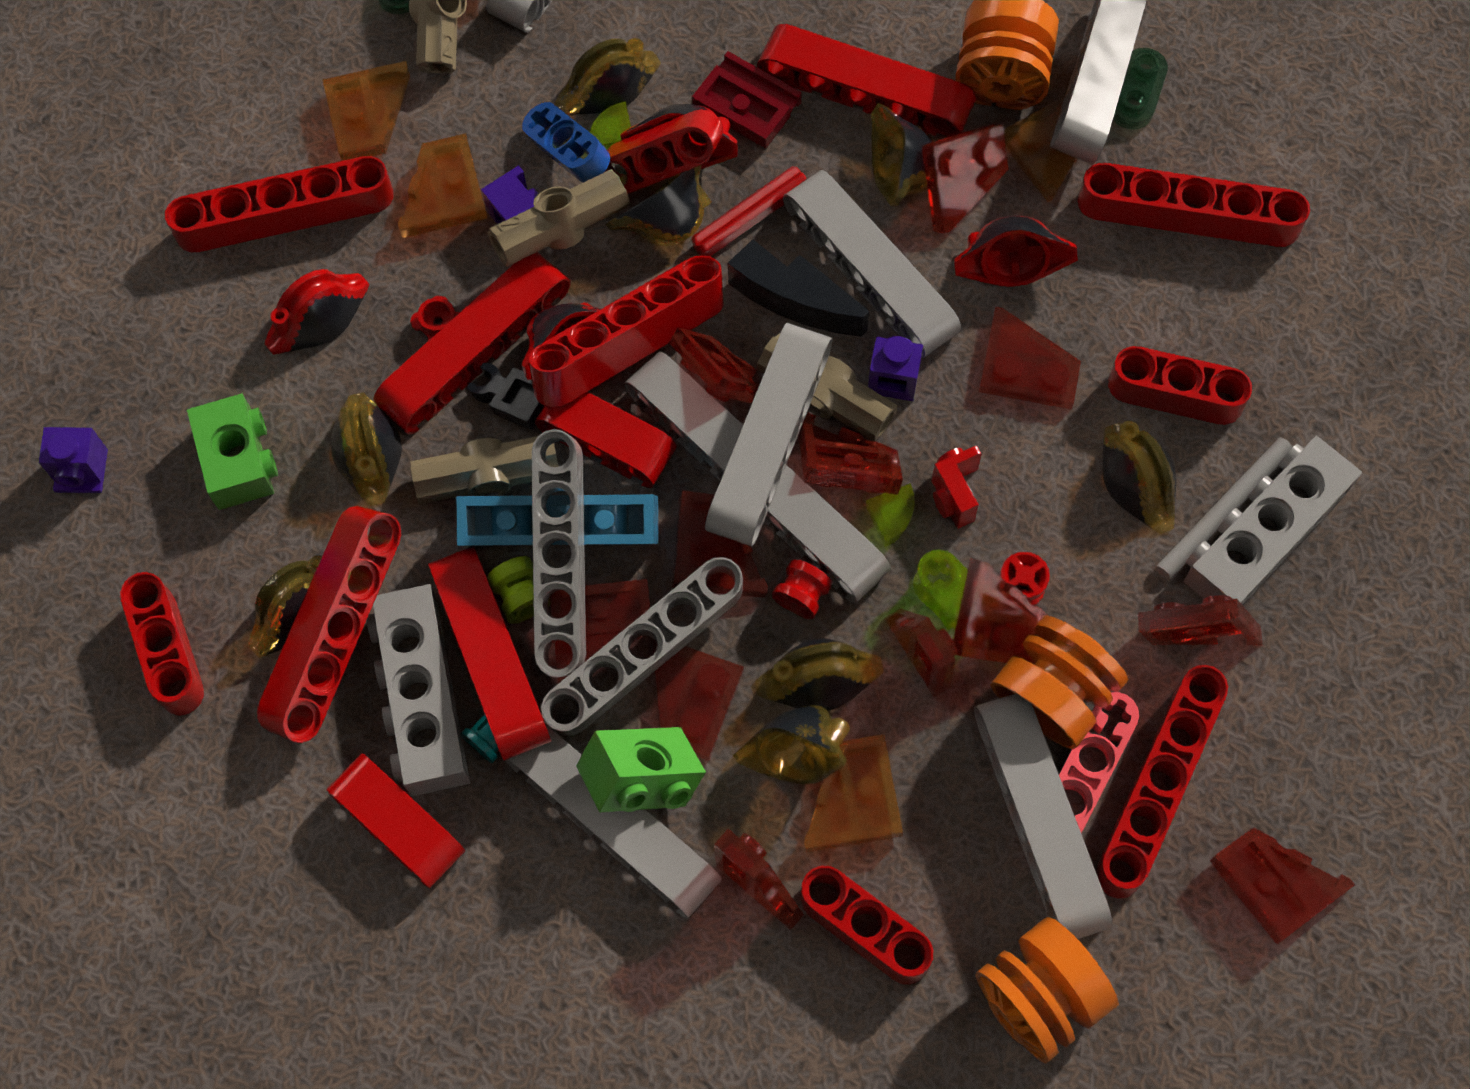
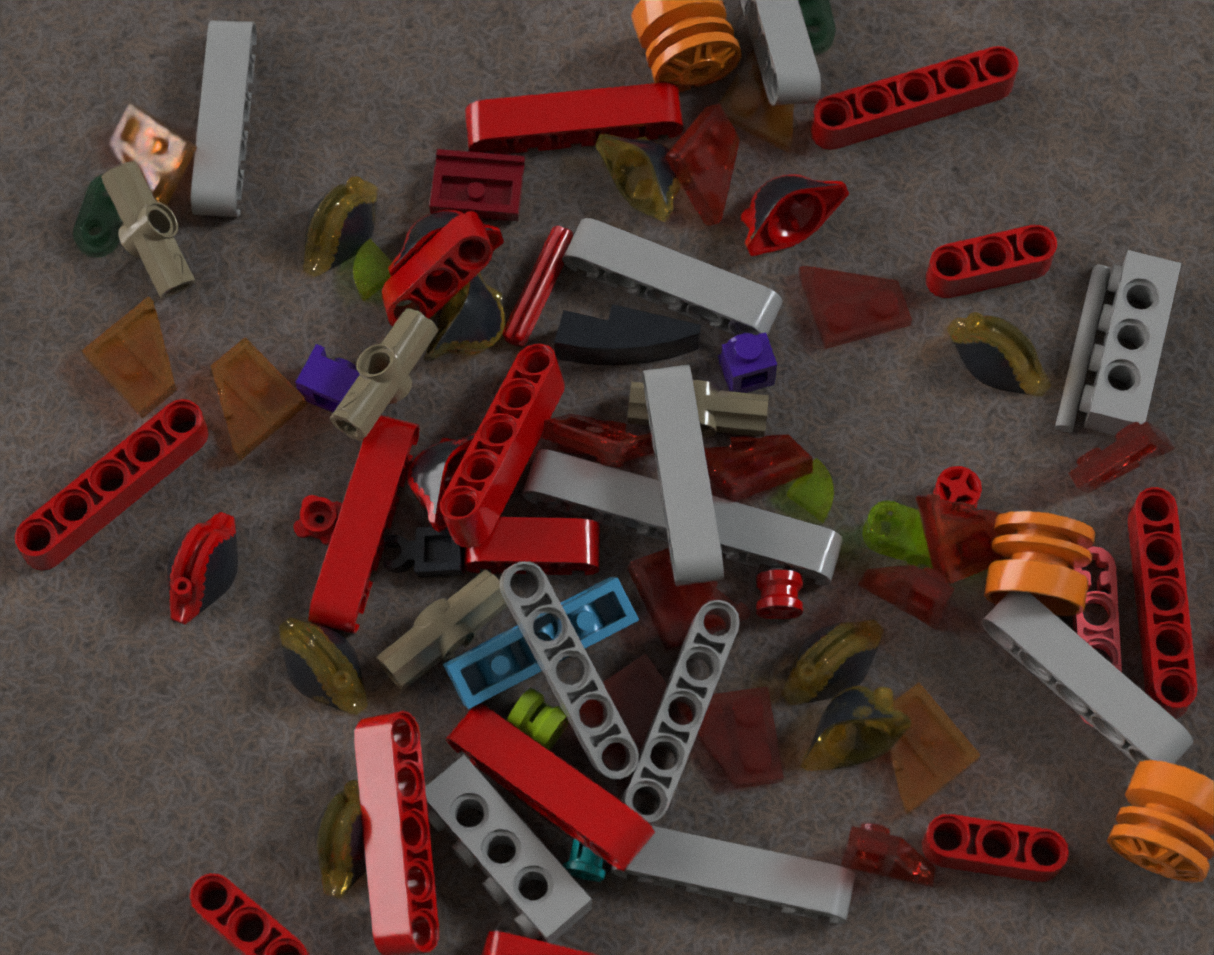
camera: 30 degrees left, 0 degrees up
dark purple brick [39,427,108,493] -> none
bright green brick [187,393,278,510] -> none
blue beam [522,102,610,182] -> none
bright green brick [576,727,706,813] -> none
red bracket [931,446,982,529] -> none

